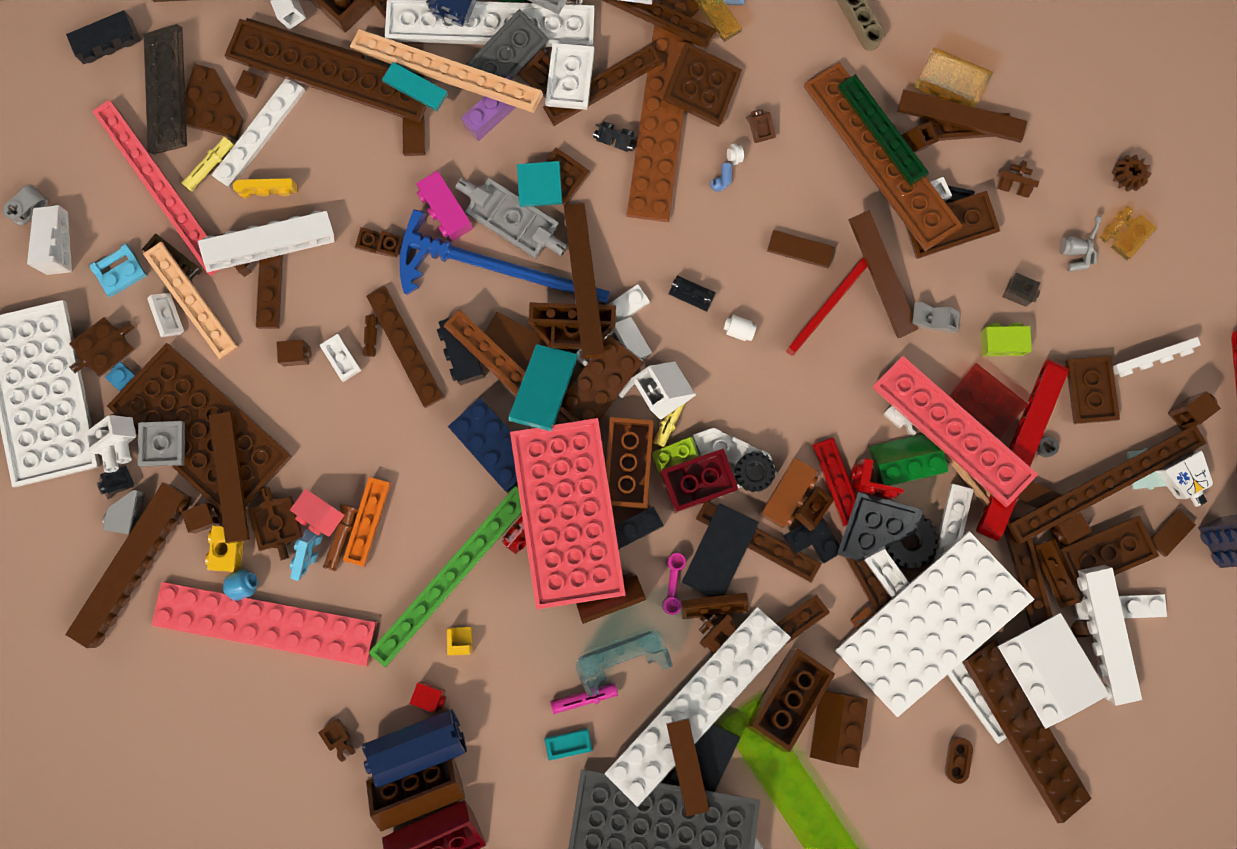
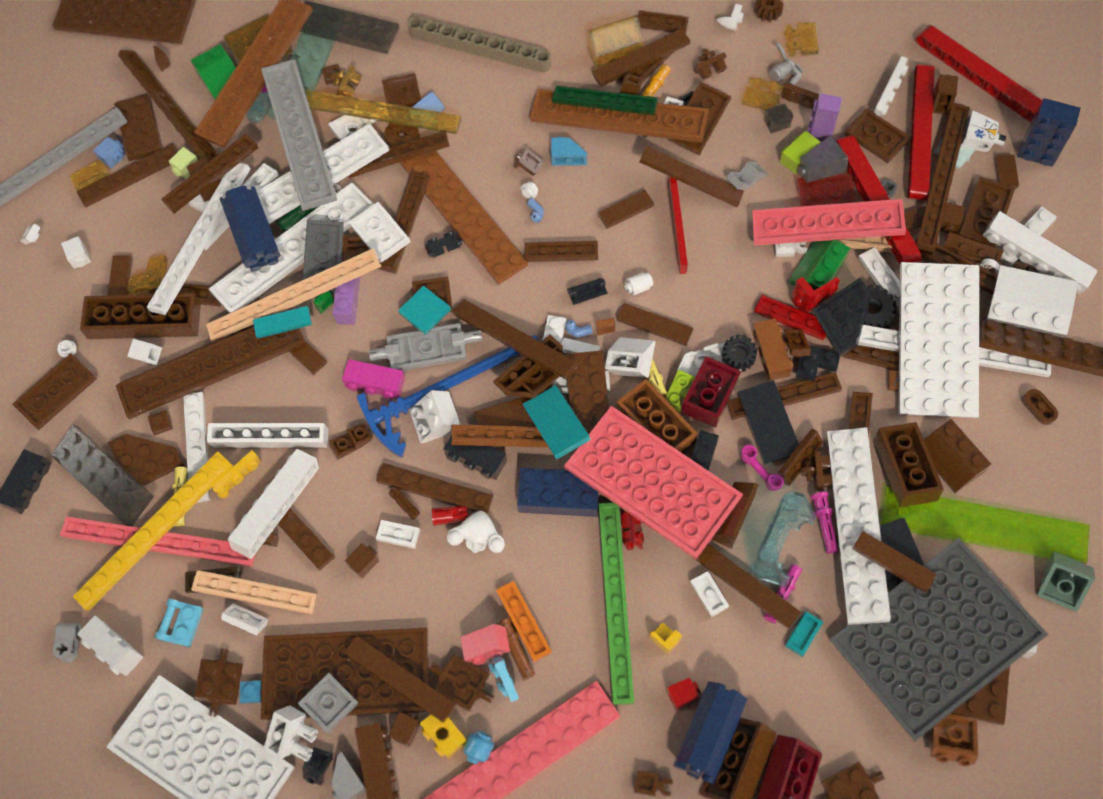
camera: 45 degrees left, 15 degrees down
reddish brown plate [662,42,742,127] -> none
none -> yellow plate [73,451,233,611]
none -> white brick [207,423,329,448]
none -> green plate [313,291,334,314]
none -> white slope [409,390,460,443]
none -> red hinge [432,506,468,526]
none -> white head [447,511,505,553]
none -> reddish brown plate [525,241,598,262]
none -> dark azure slope [551,137,587,166]
none -> medium blue arm [565,320,593,338]
none -> dark orange tile [596,318,615,335]
none -> reddish brown tile [617,303,694,346]
none -> reddish brown tile [636,10,689,34]
none -> light orange pin [641,64,671,97]
none -> white plate [690,571,729,617]
none -> reddish brown tile [692,544,802,630]
none -> white plate [717,4,744,31]
none -> clear yellow plate [742,77,784,113]
none -> reddish brown plate [782,82,819,109]
none -> flat silver slope [798,136,848,183]
none -> medium lavender brick [807,93,842,142]
none -> dark pink pin [810,492,839,554]
none -> red beam [907,64,935,201]
none -> white tile [980,259,1000,274]

